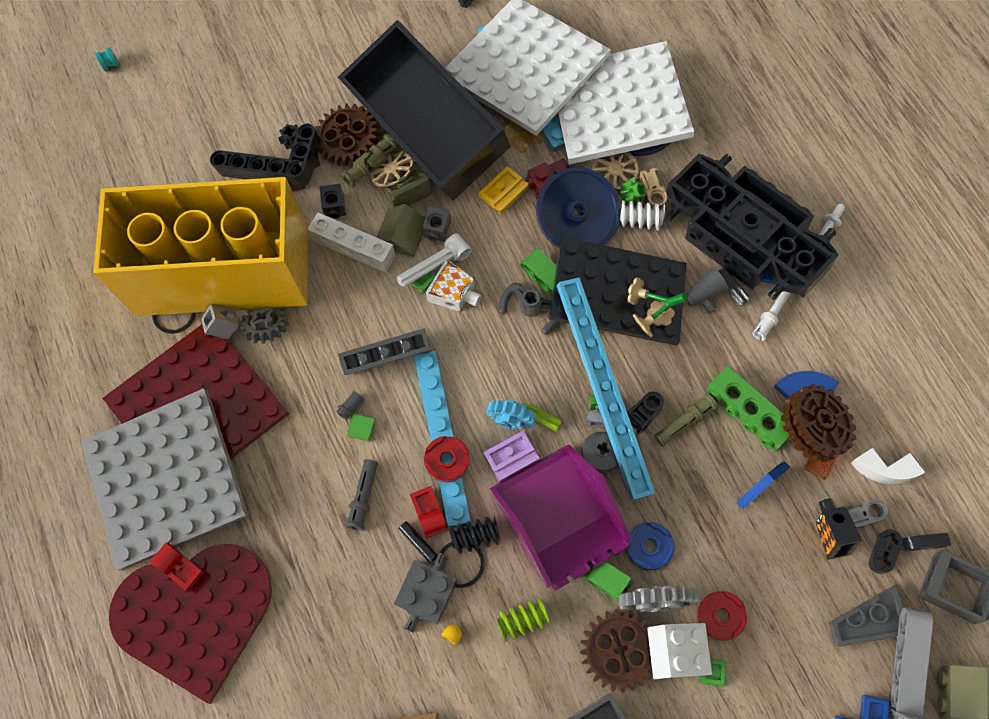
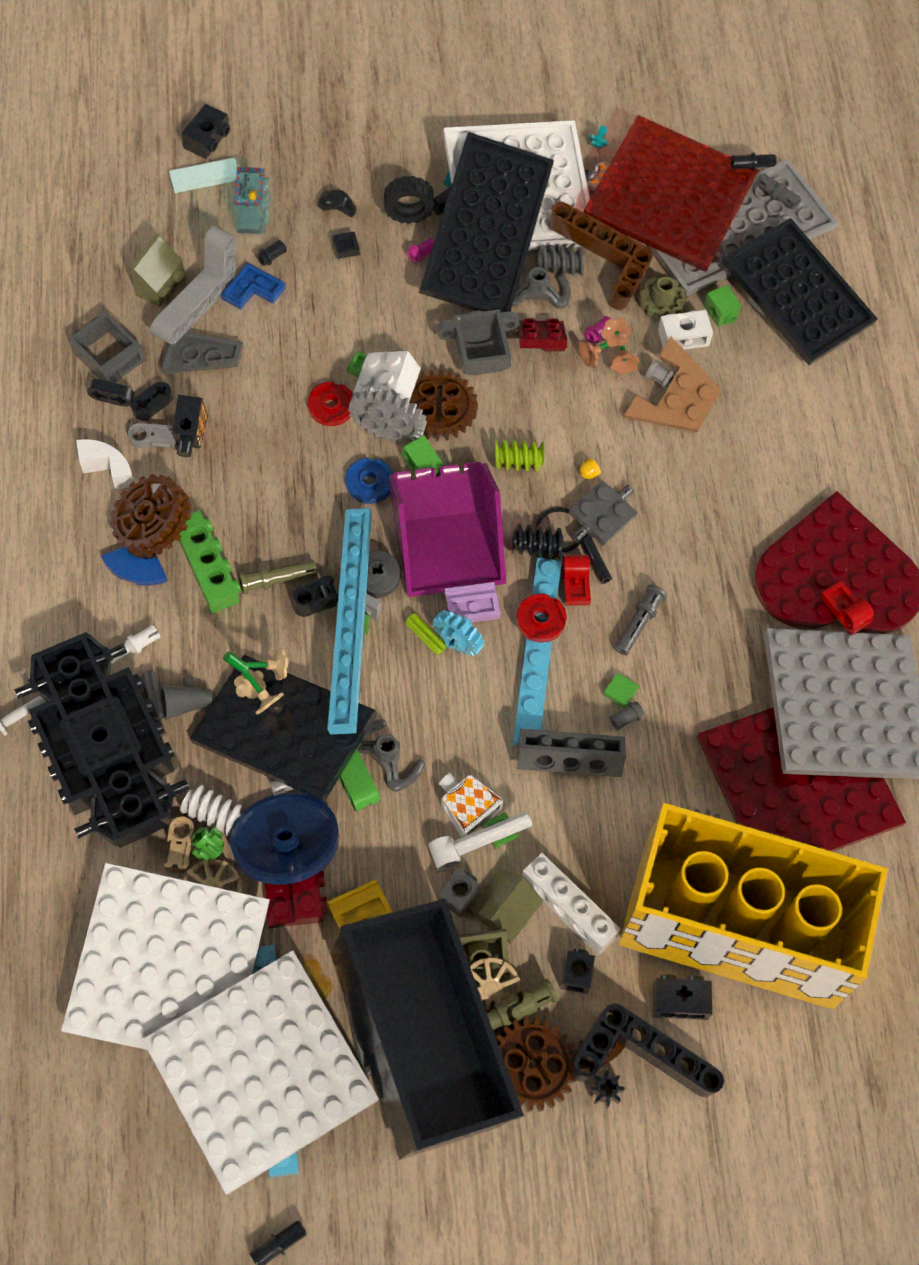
camera: 170 degrees left, 5 degrees down
blue tile [737,461,790,509] -> none

